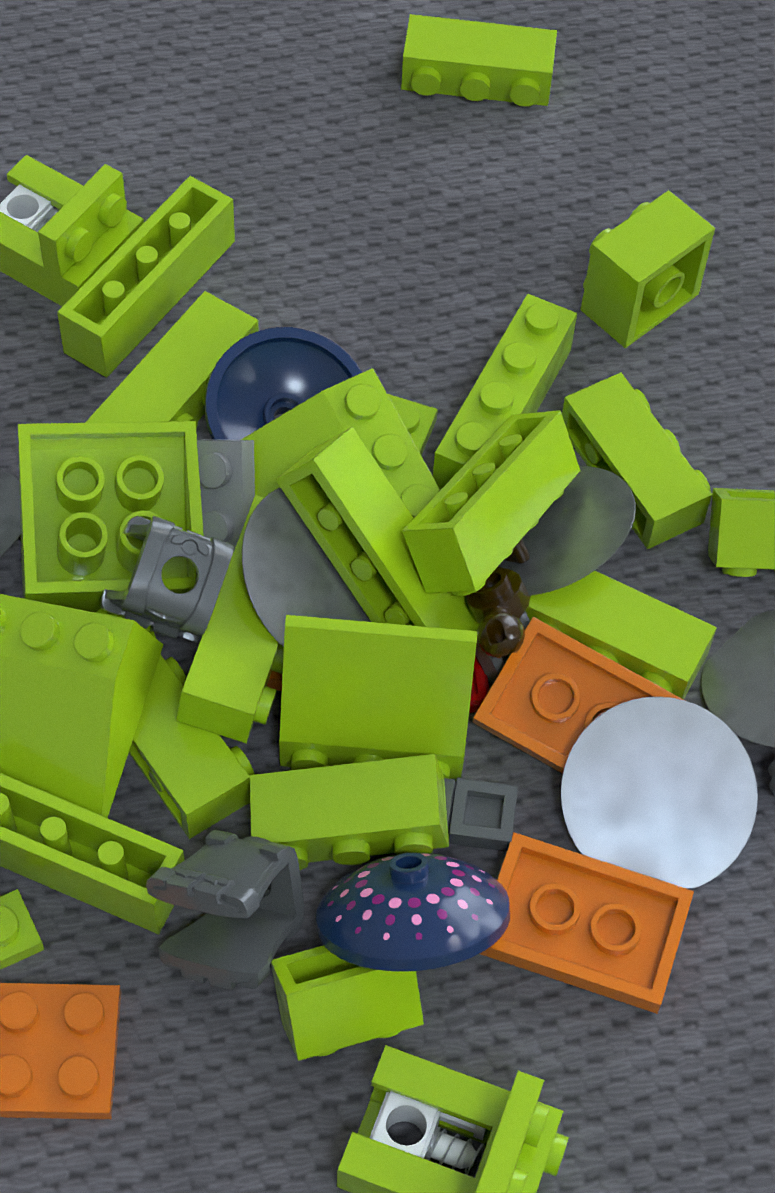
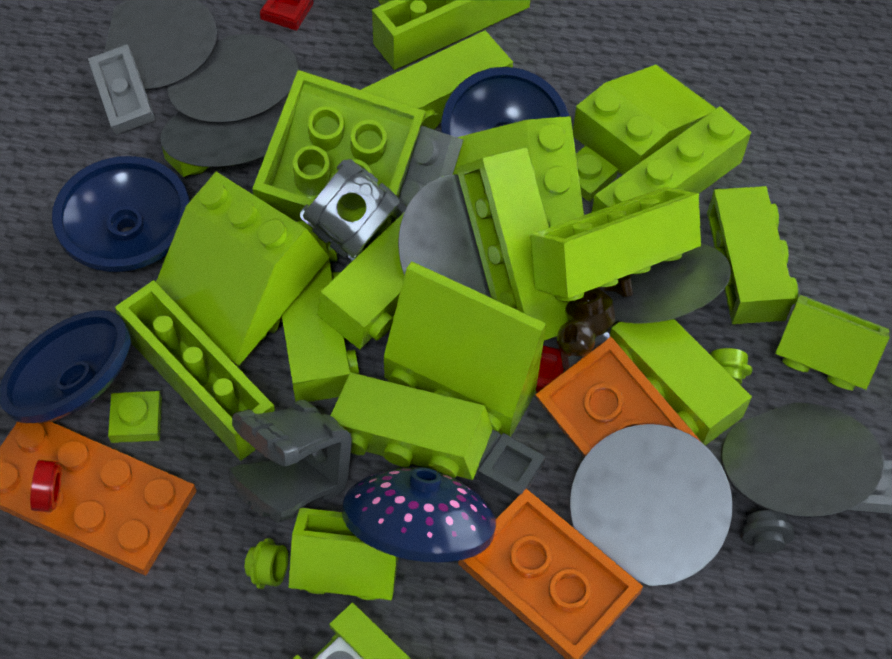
camera: 25 degrees right, 0 degrees up
lime brick [581,190,715,348] -> none
none -> lime plate [244,538,288,589]
none -> lime slope [573,65,716,175]
none -> lime plate [710,348,752,384]

